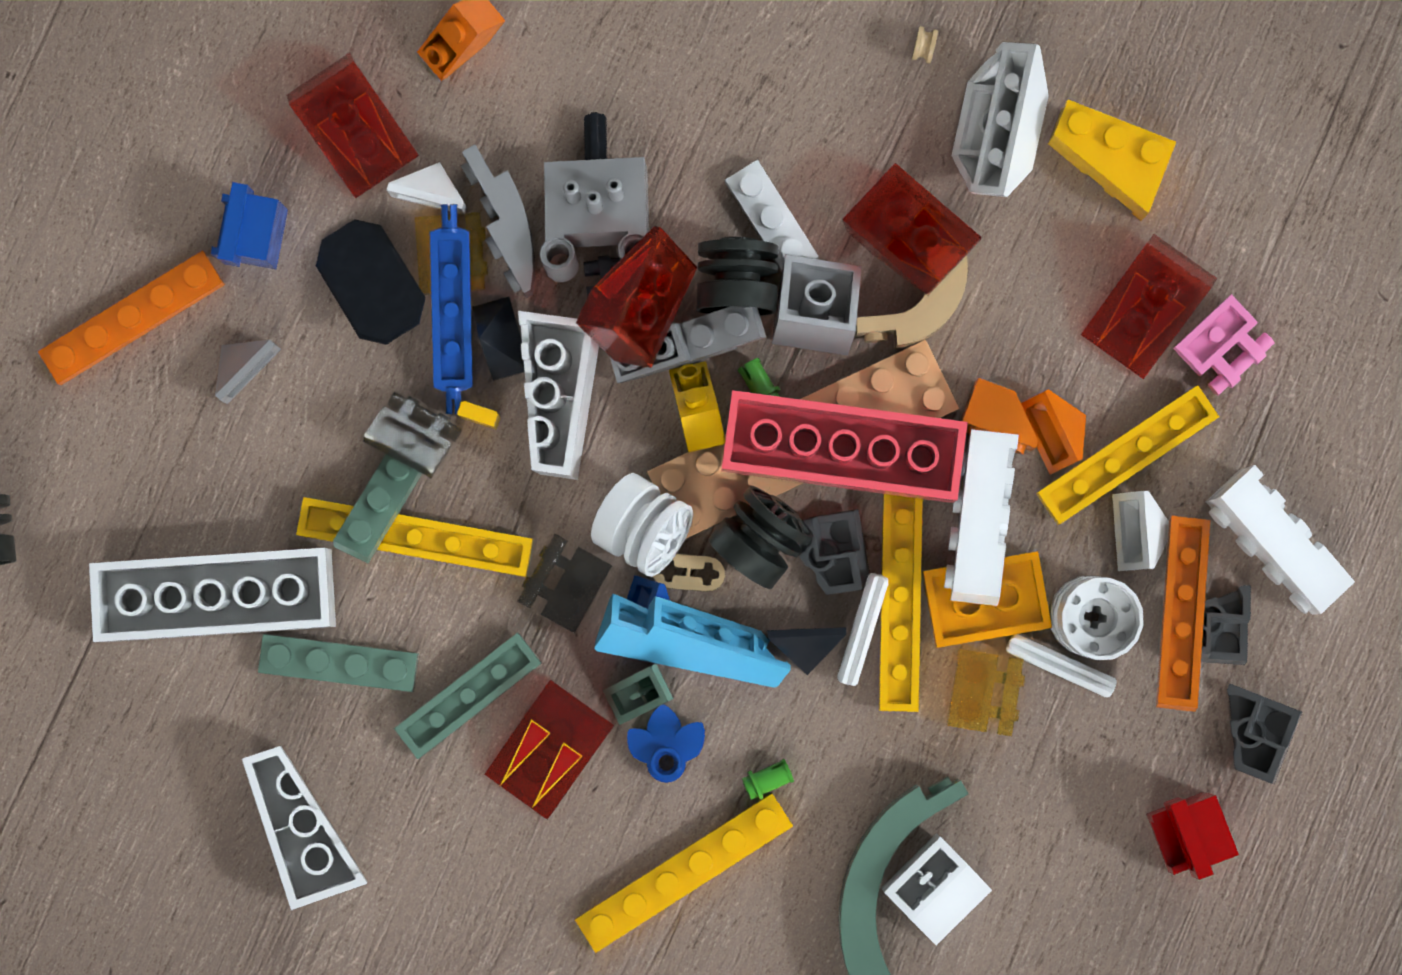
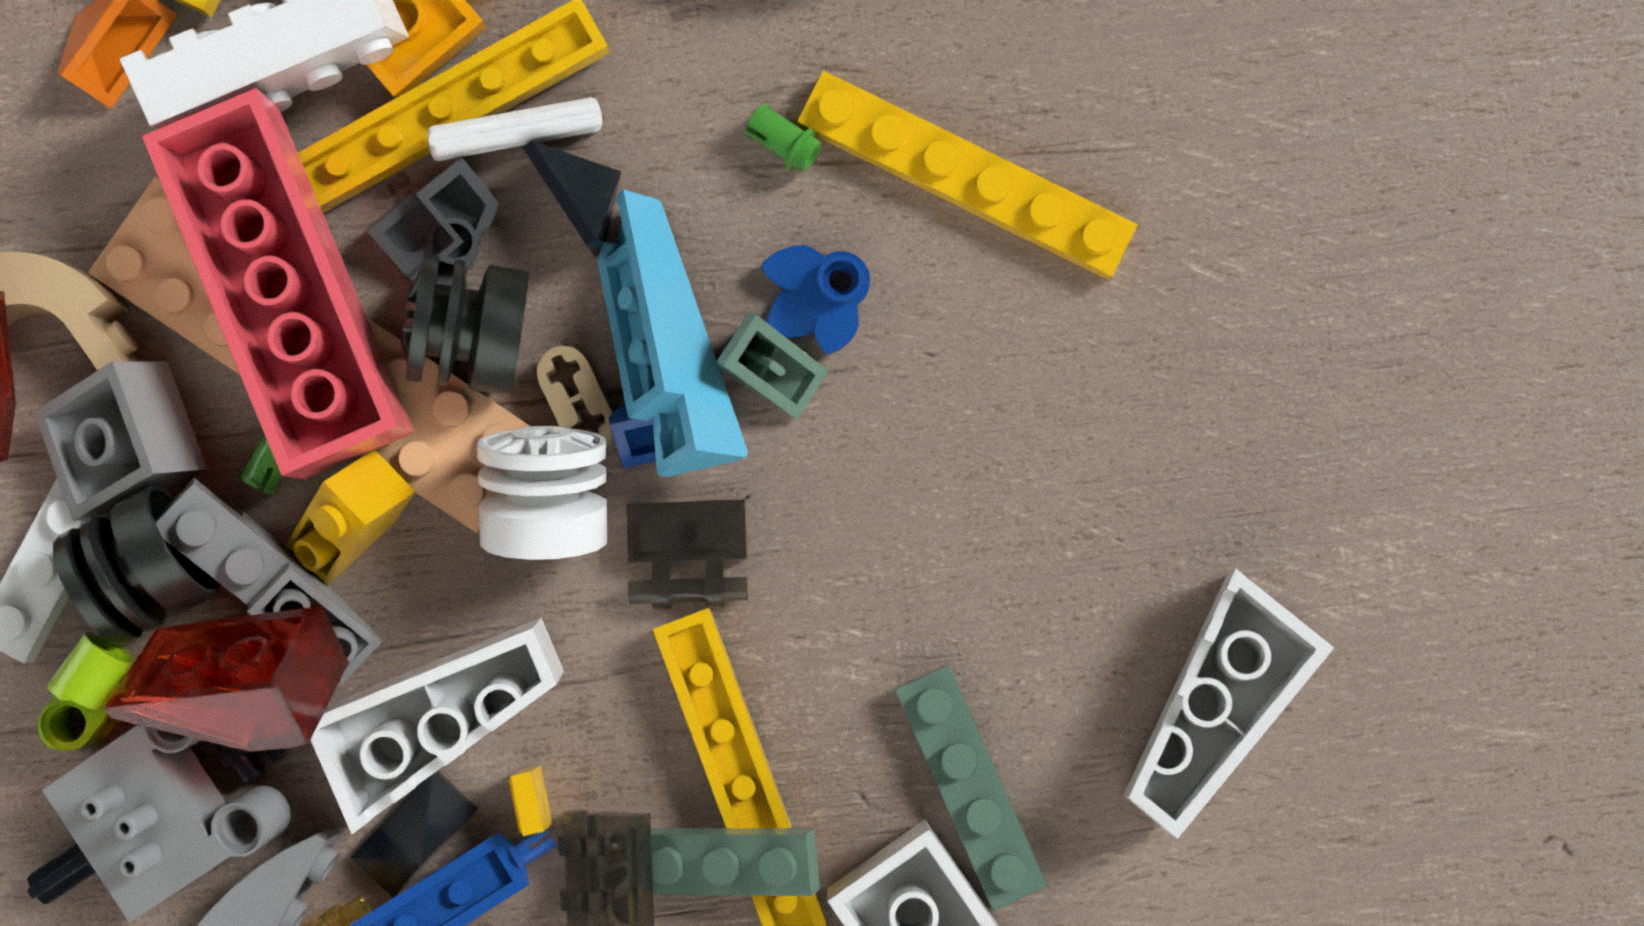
camera: 120 degrees left, 0 degrees up
sand green plate [394,632,542,759] -> none
clear red slope [484,679,616,820] -> none
orange slope [960,378,1038,455] -> none
none -> lime piece [38,633,156,751]

